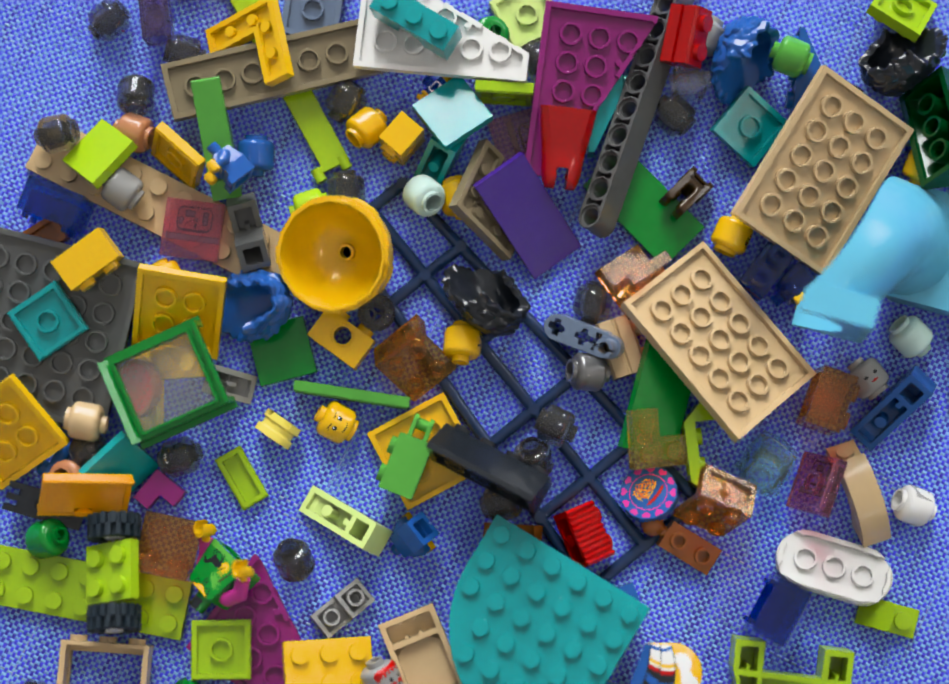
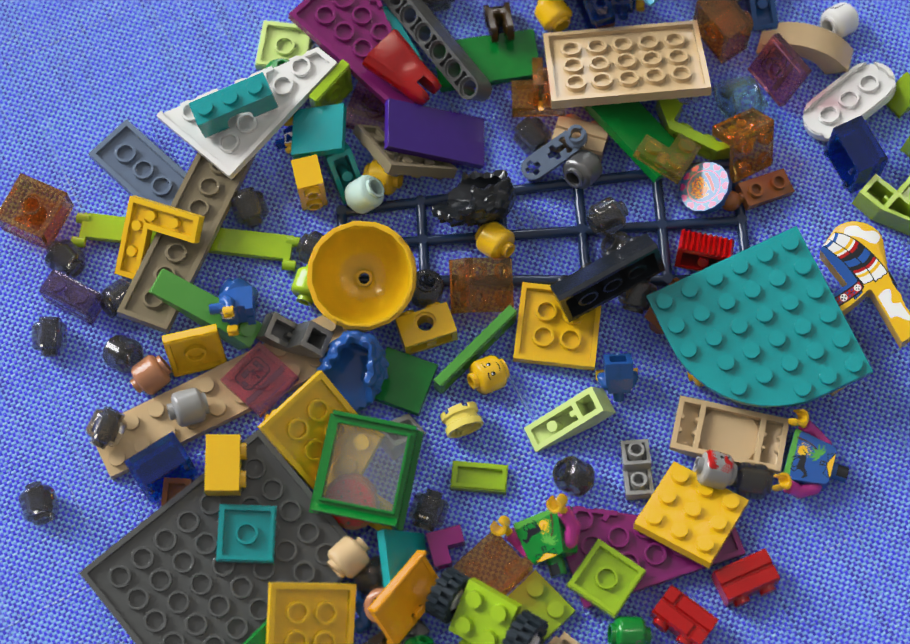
camera: 50 degrees left, 15 degrees down
lime tile [62,119,138,189] -> none
yellow head [345,106,387,149] -> none
bright green brick [376,413,435,500] -> none

